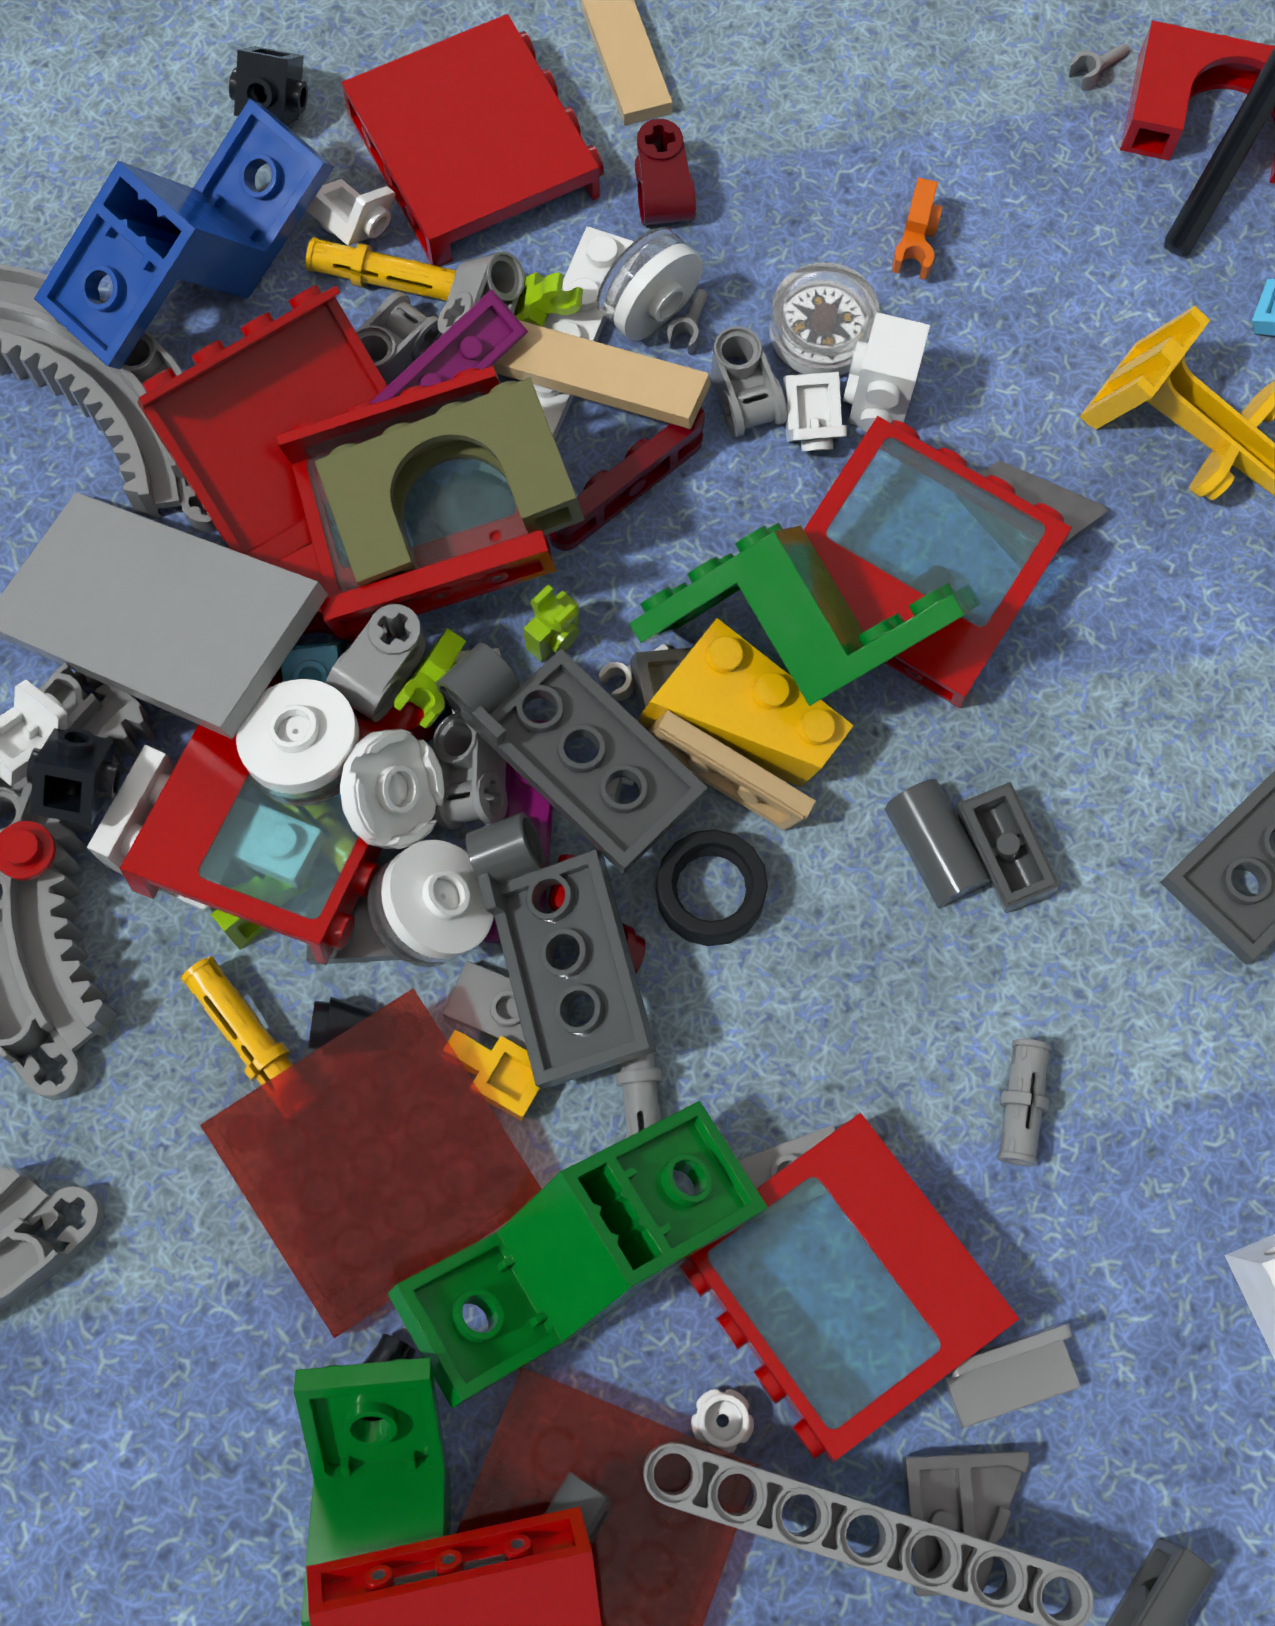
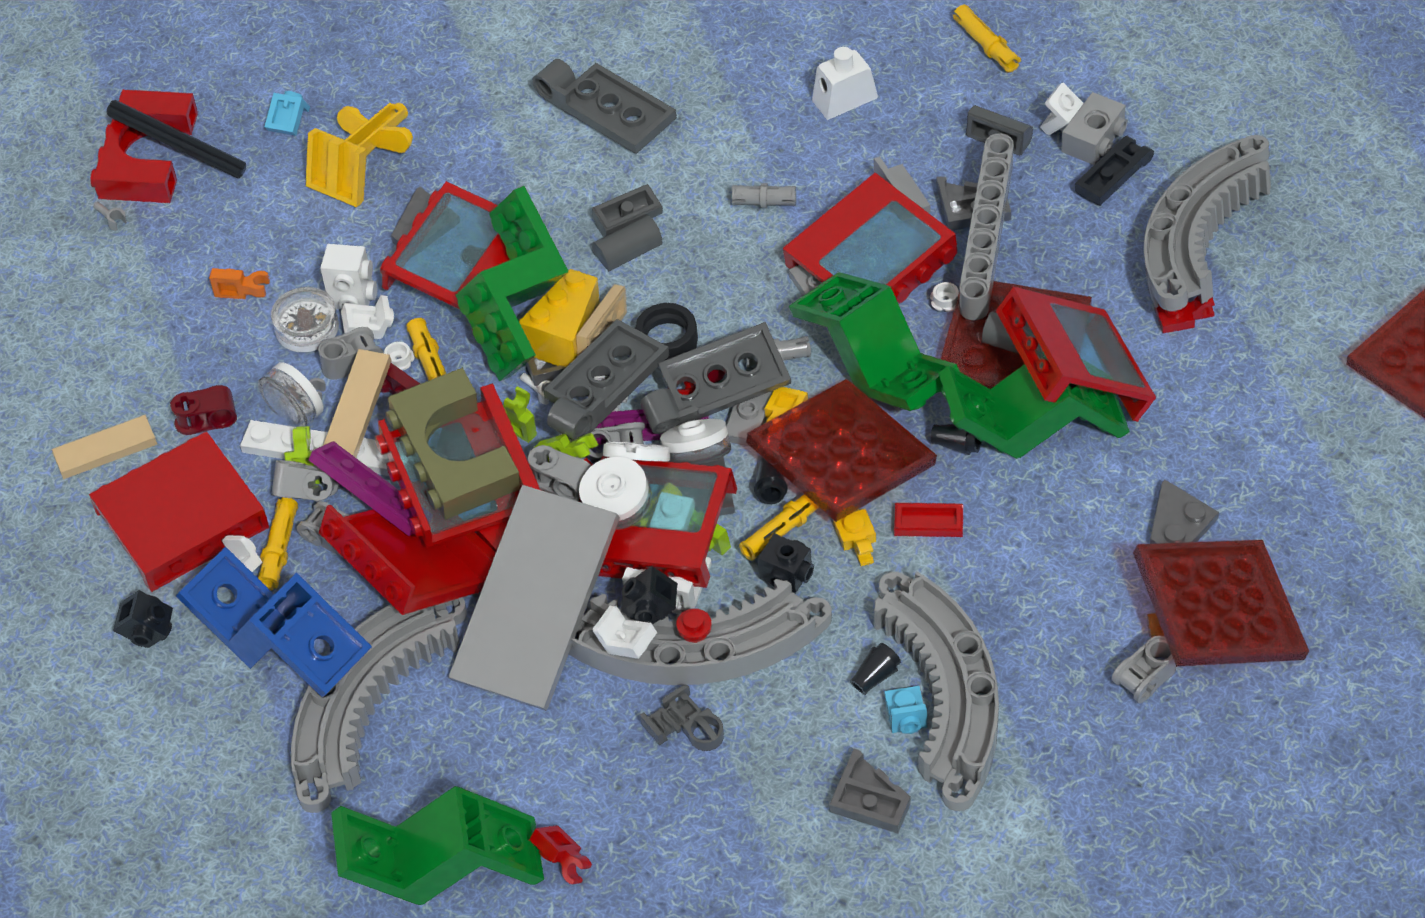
camera: 90 degrees left, 20 degrees down
none -> white plate [384,342,415,371]
none -> yellow pin [406,318,446,381]
none -> black brick [758,533,814,594]
none -> yellow plate [833,509,876,566]
none -> red tile [894,503,963,537]

